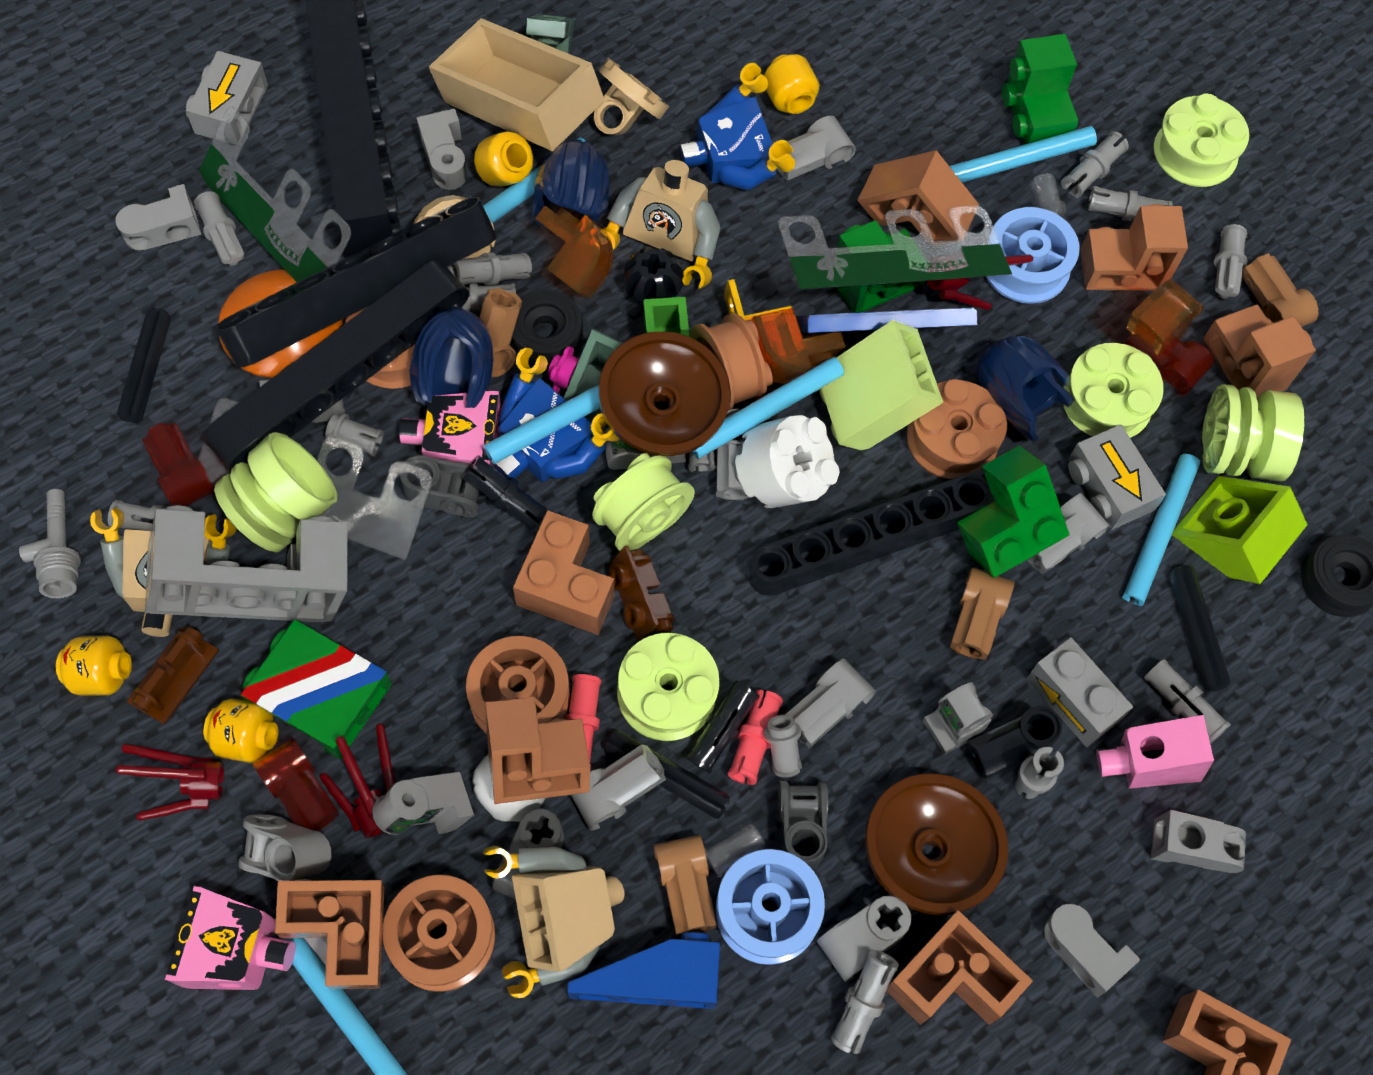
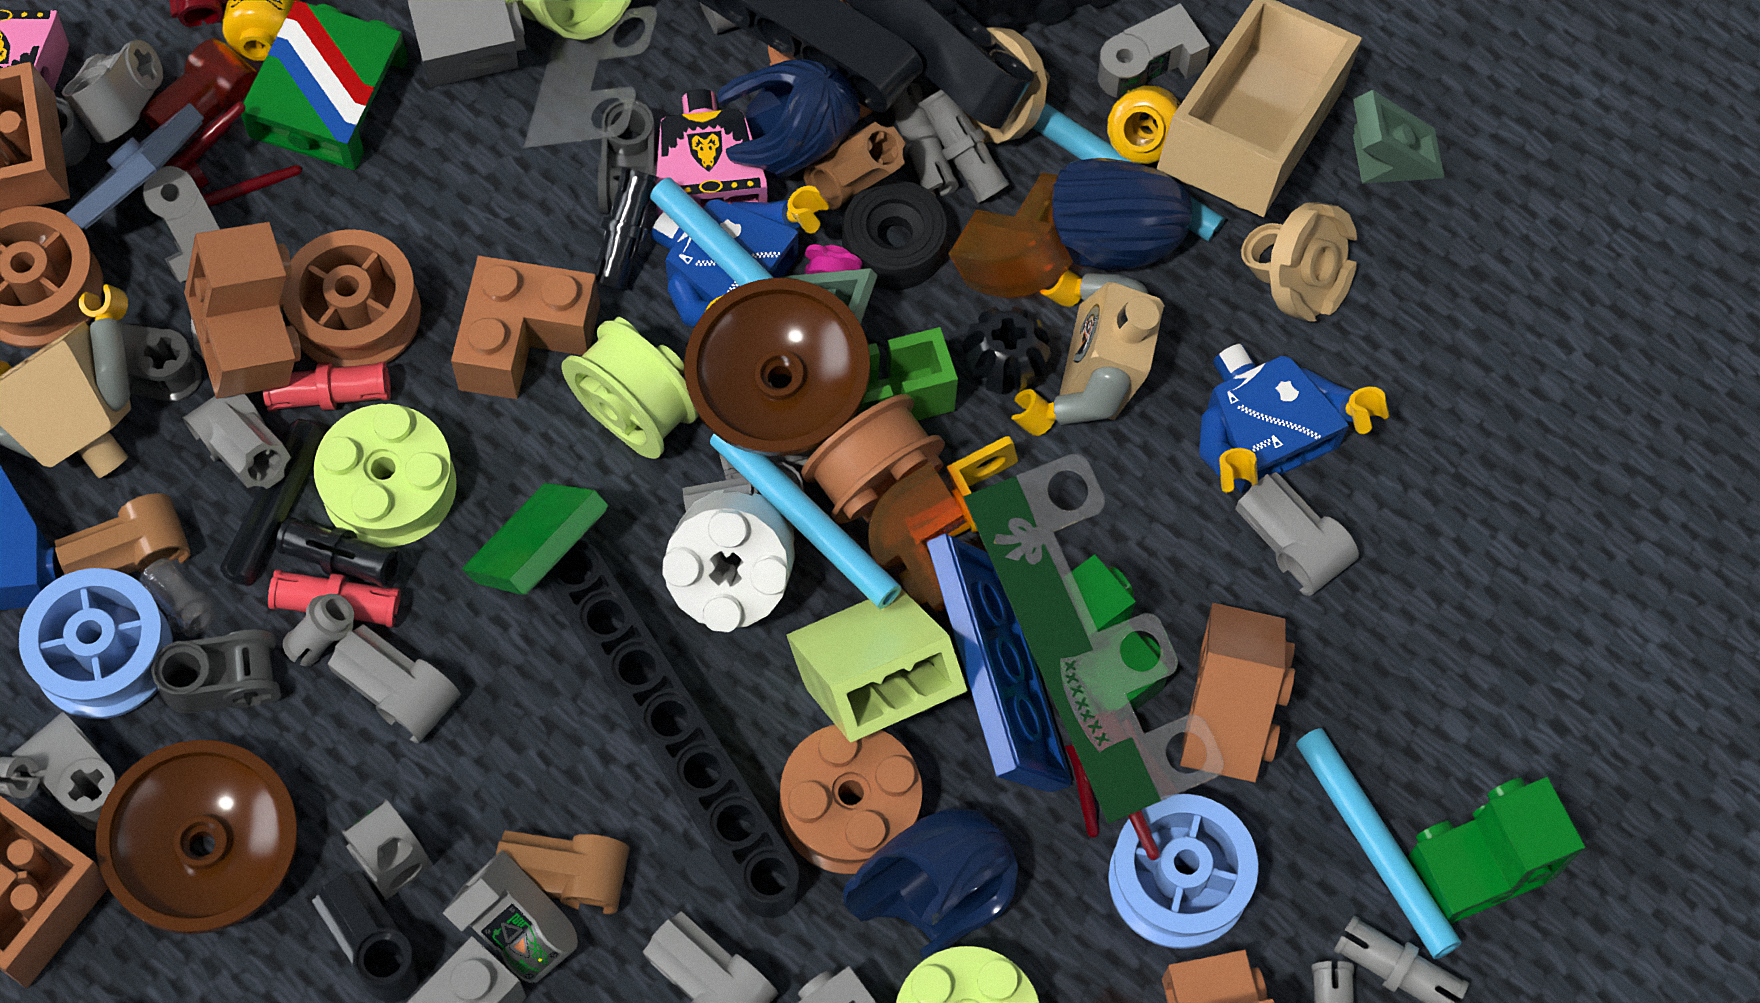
camera: 80 degrees right, 0 degrees up
light grey pin [325,413,384,456] -> none
reddish brown hinge [609,546,674,642] -> none
yellow head [764,54,819,114] -> none
green brick [957,445,1070,578] -> none
light grey pin [1015,747,1064,799] -> none
clear pin [1030,174,1067,219] -> none
none -> sand blue plate [66,102,204,229]
none -> light grey leg [443,850,578,982]
none -> green tile [462,483,608,595]

